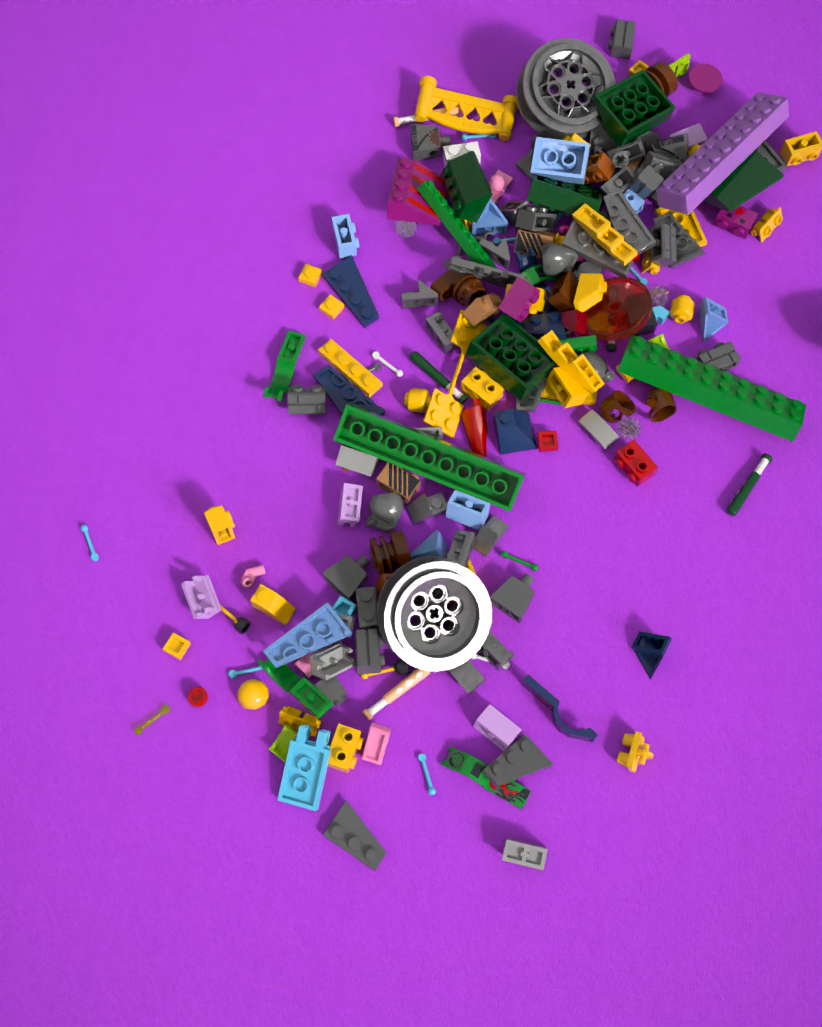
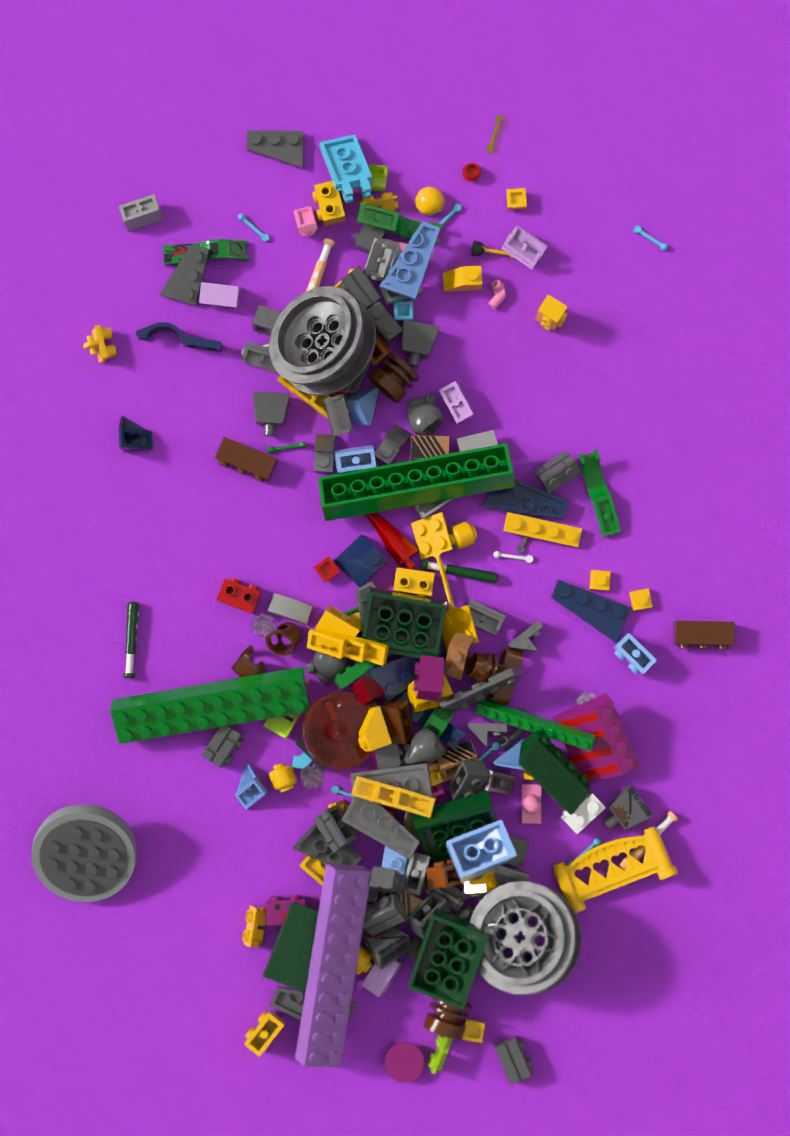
camera: 155 degrees right, 15 degrees up
clear bush [613,150,629,168] -> none
none -> reddish brown brick [215,437,278,483]
none -> reddish brown brick [673,620,735,649]

